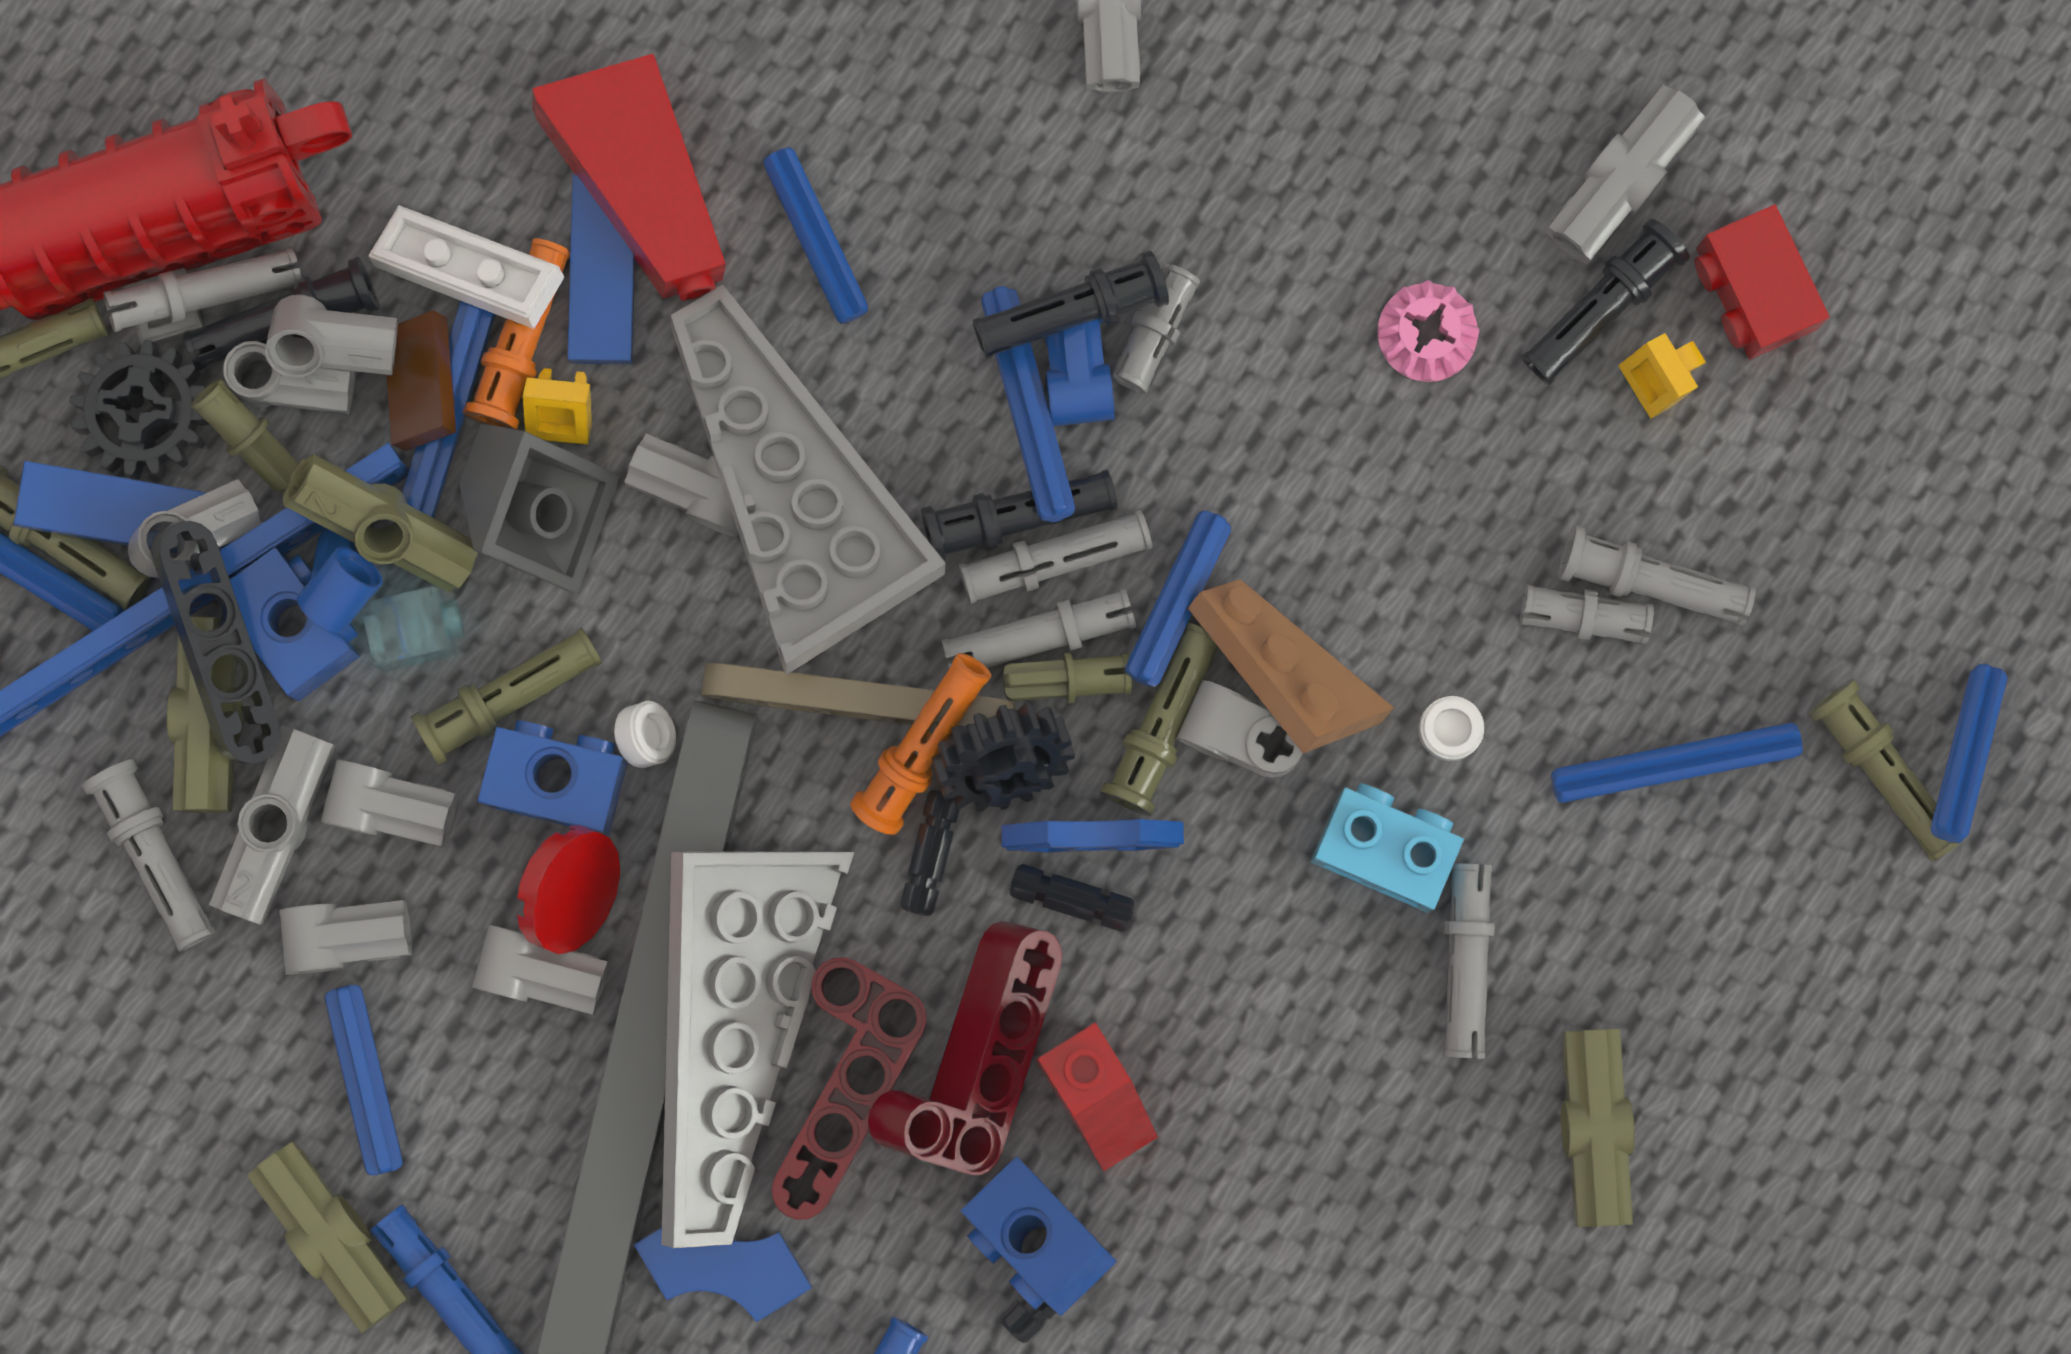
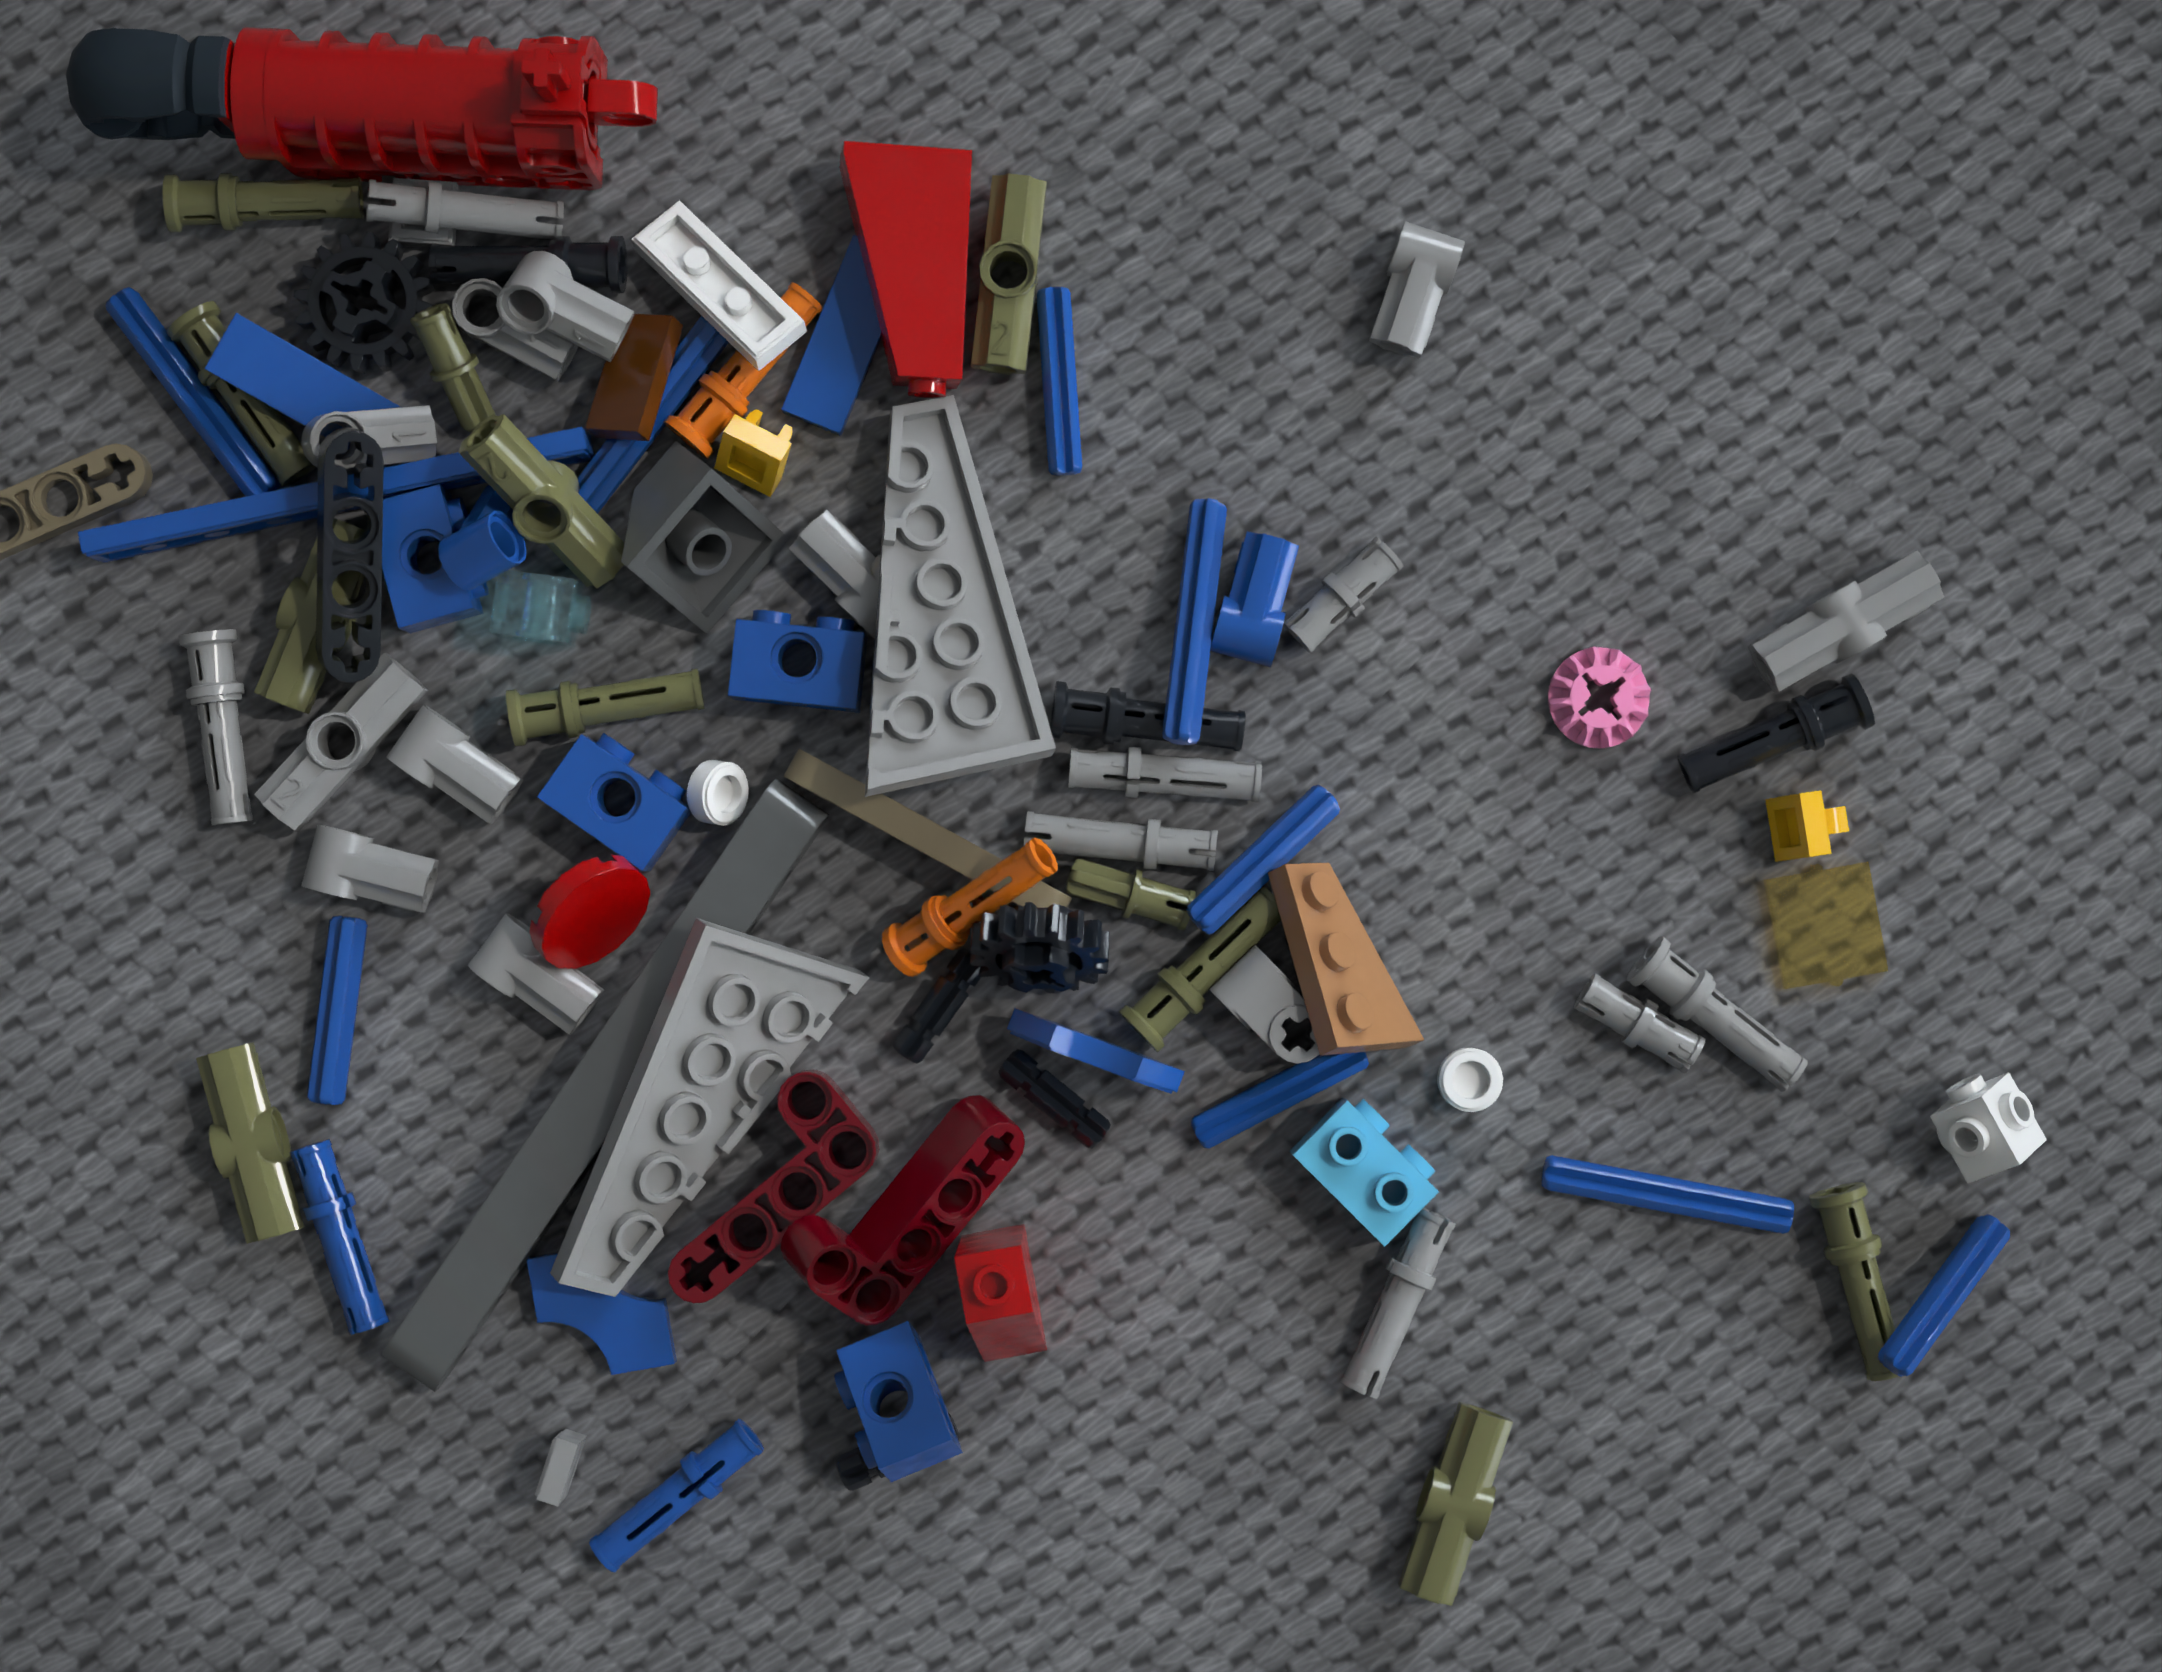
camera: 20 degrees right, 5 degrees up
black pin [973,250,1169,359] -> none
red brick [1694,204,1830,360] -> none
none -> blue brick [728,610,868,713]
none -> olive piece [971,173,1047,375]
none -> blue axle [1191,1052,1369,1148]
none -> clear yellow piece [1764,862,1888,989]
none -> white brick [1930,1072,2047,1184]

